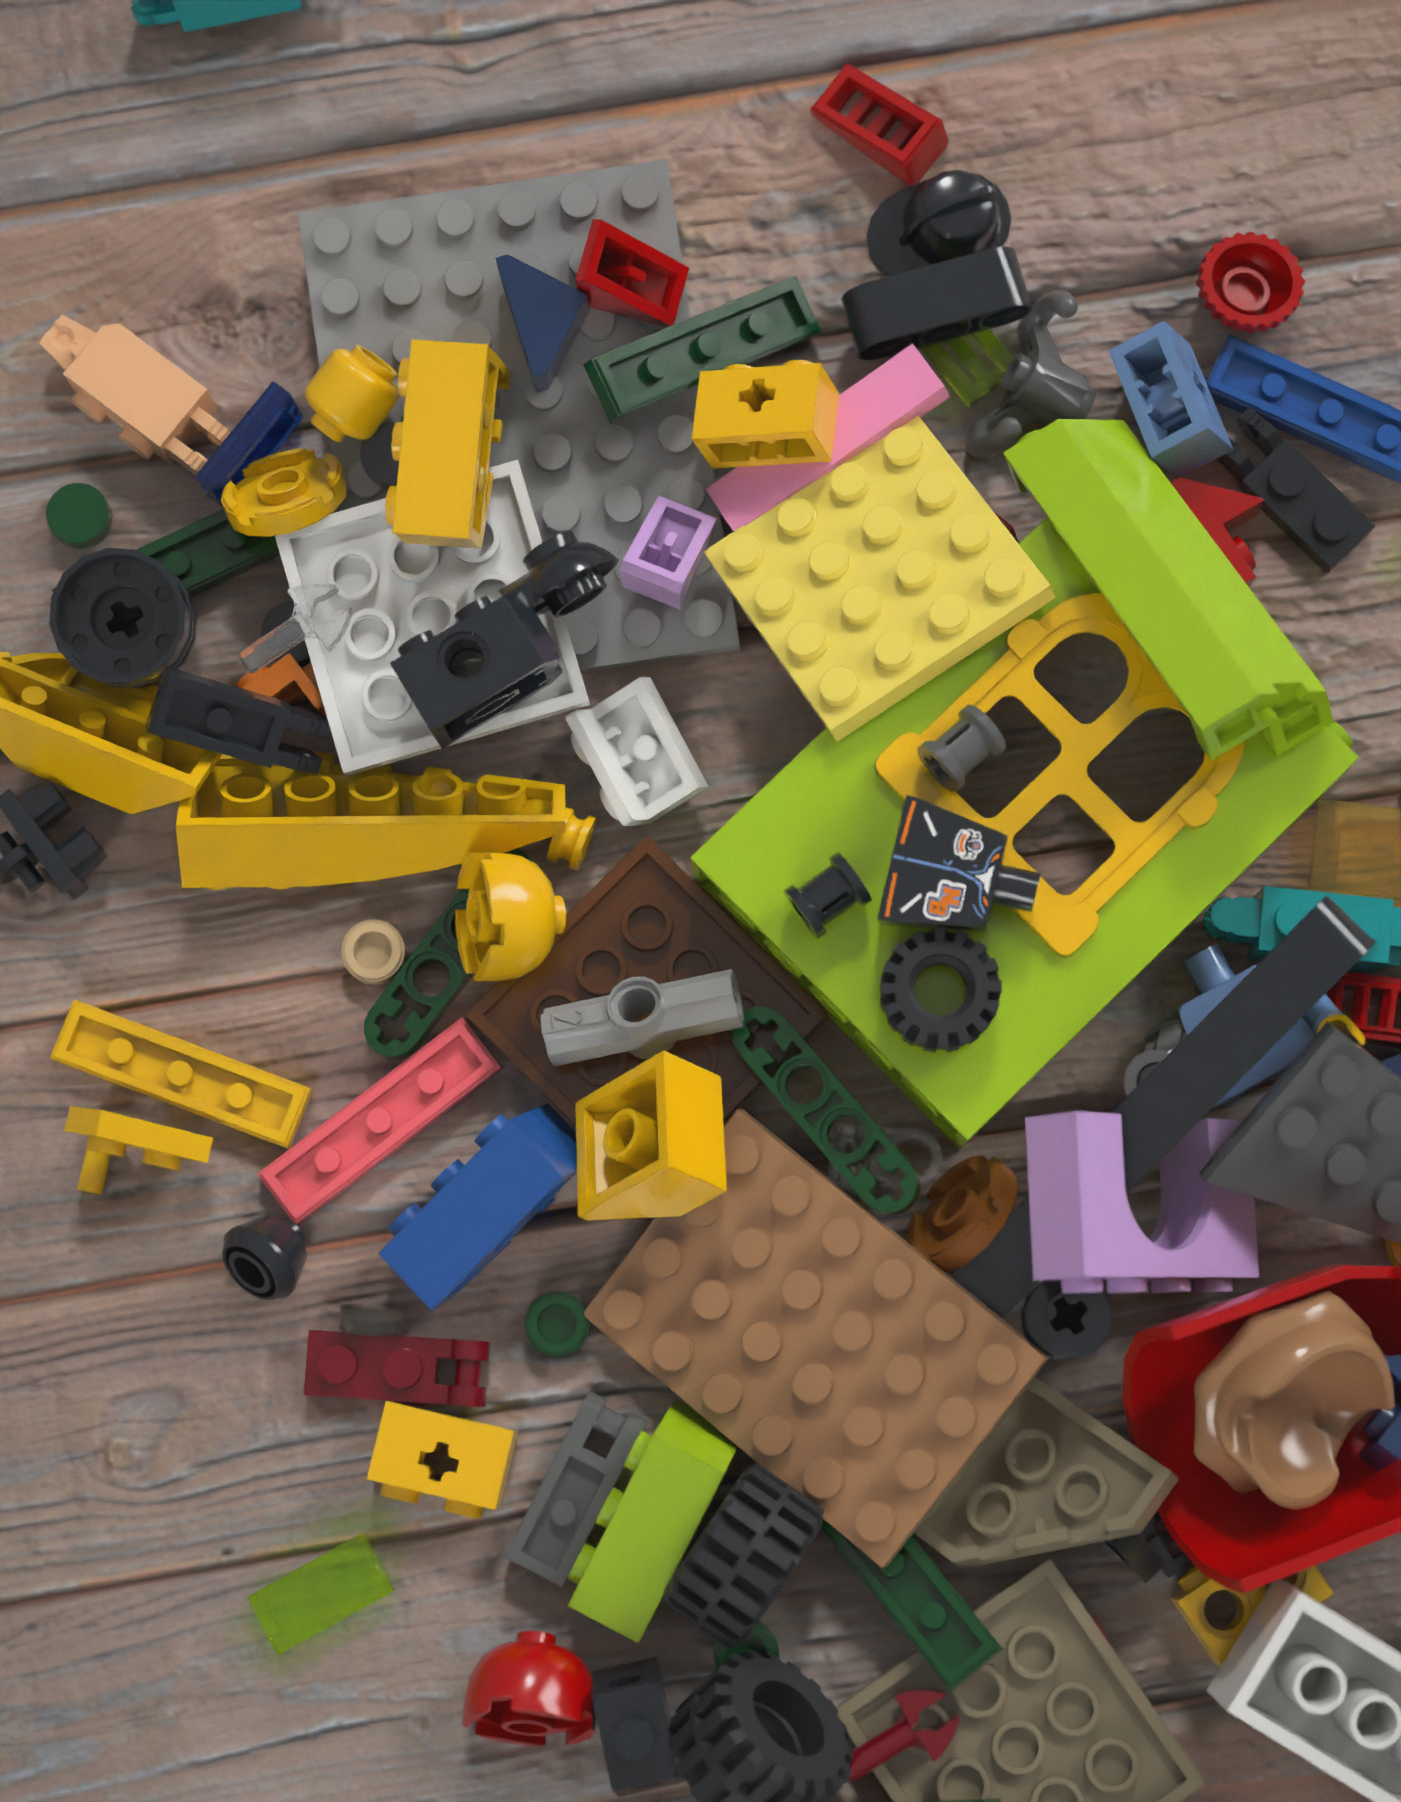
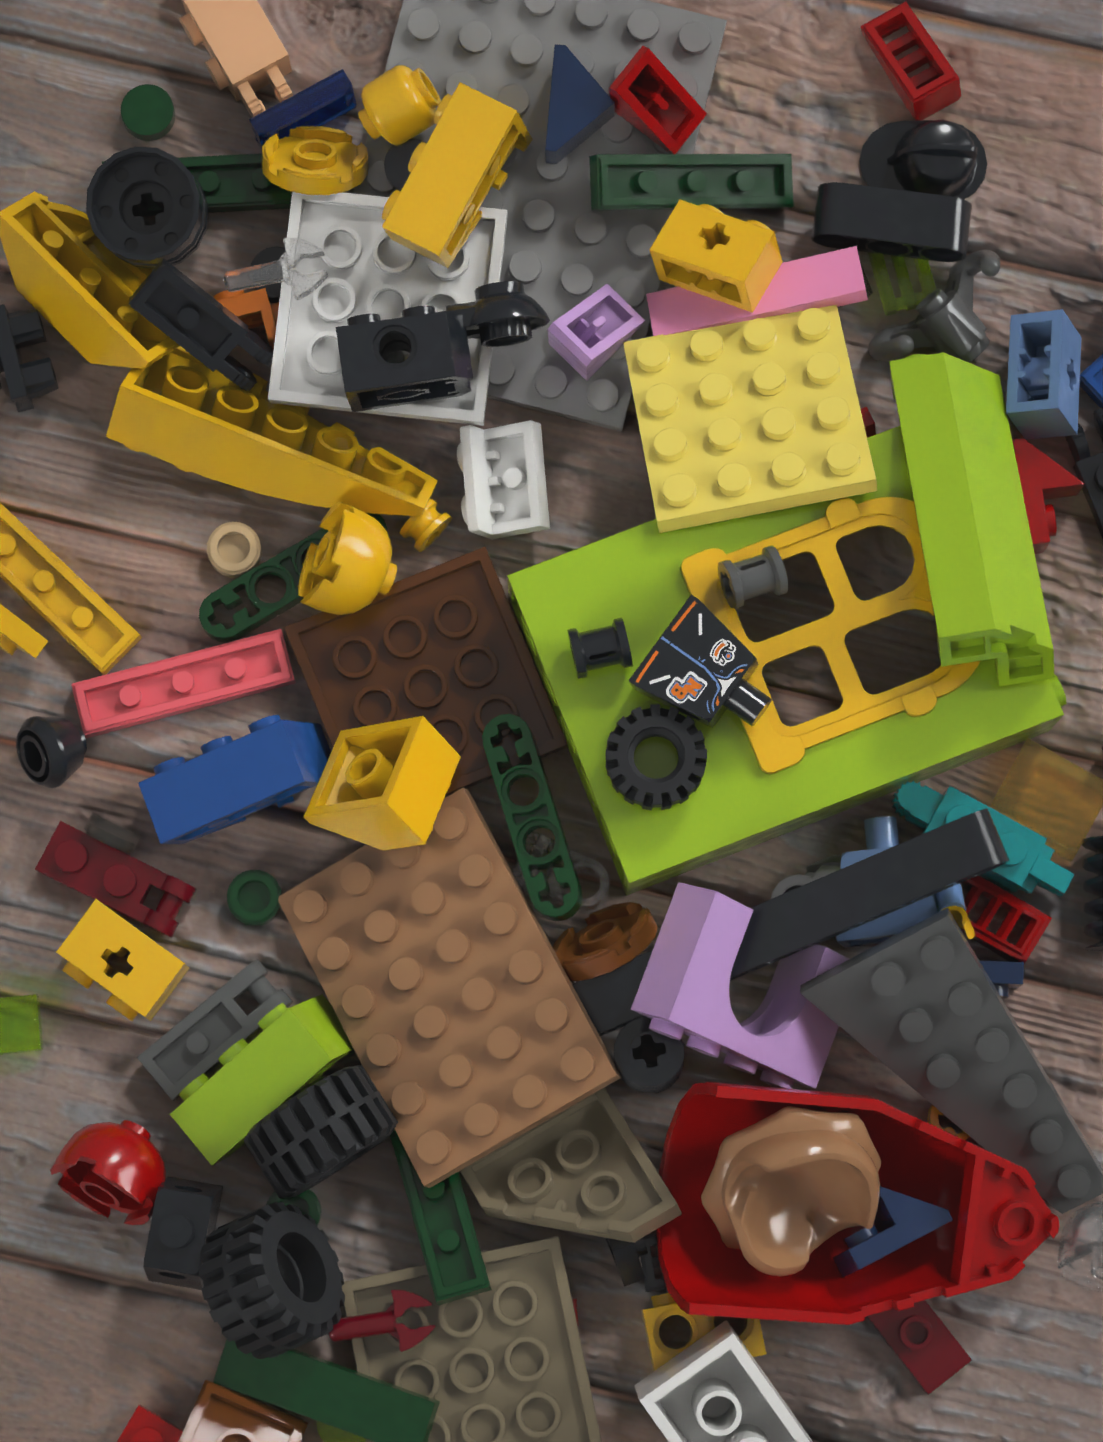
camera: 15 degrees right, 0 degrees up
light grey piece [540,969,745,1067] -> none

